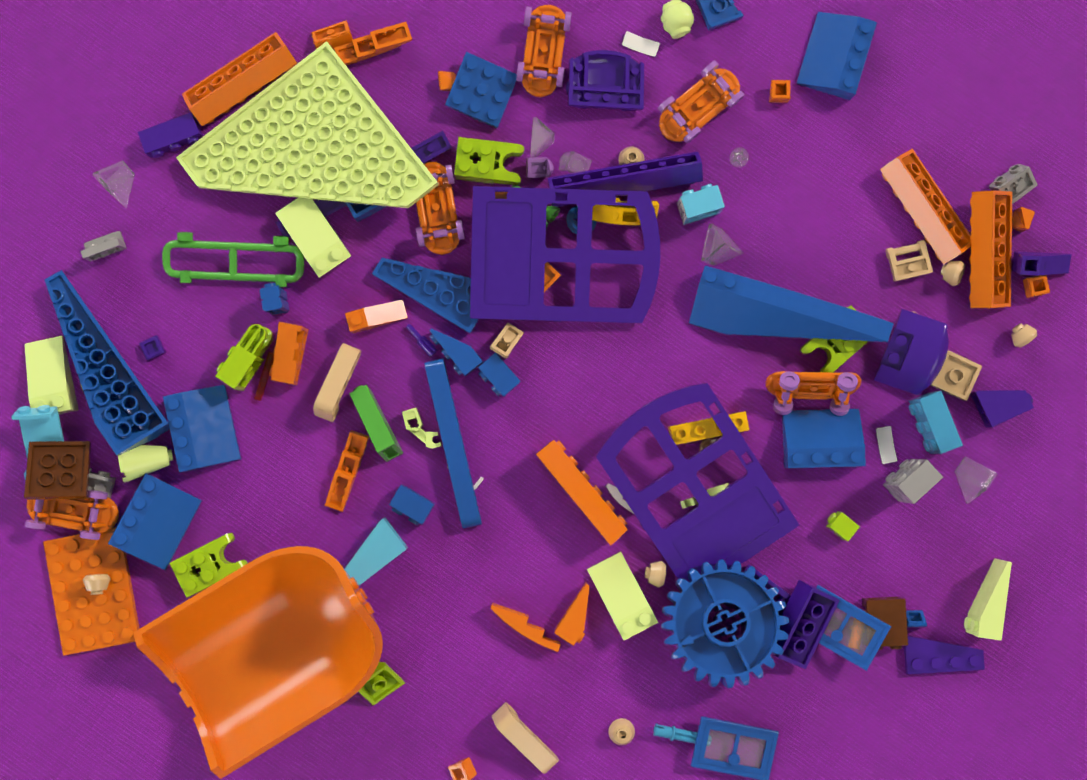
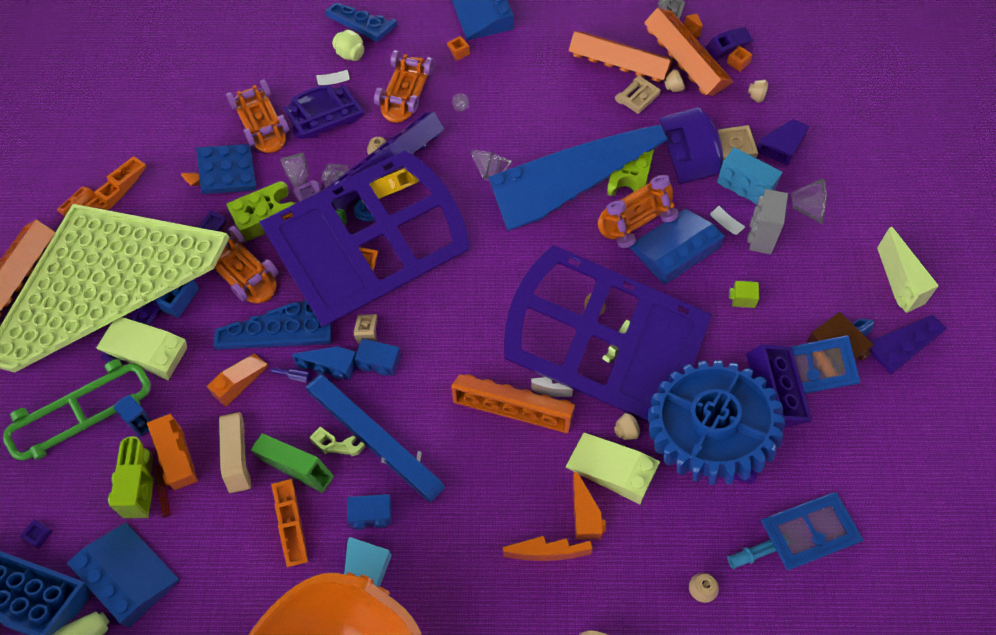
camera: 30 degrees left, 25 degrees down
yellow brick [668,411,750,445] -> none
medium azure brick [677,184,725,225] -> none

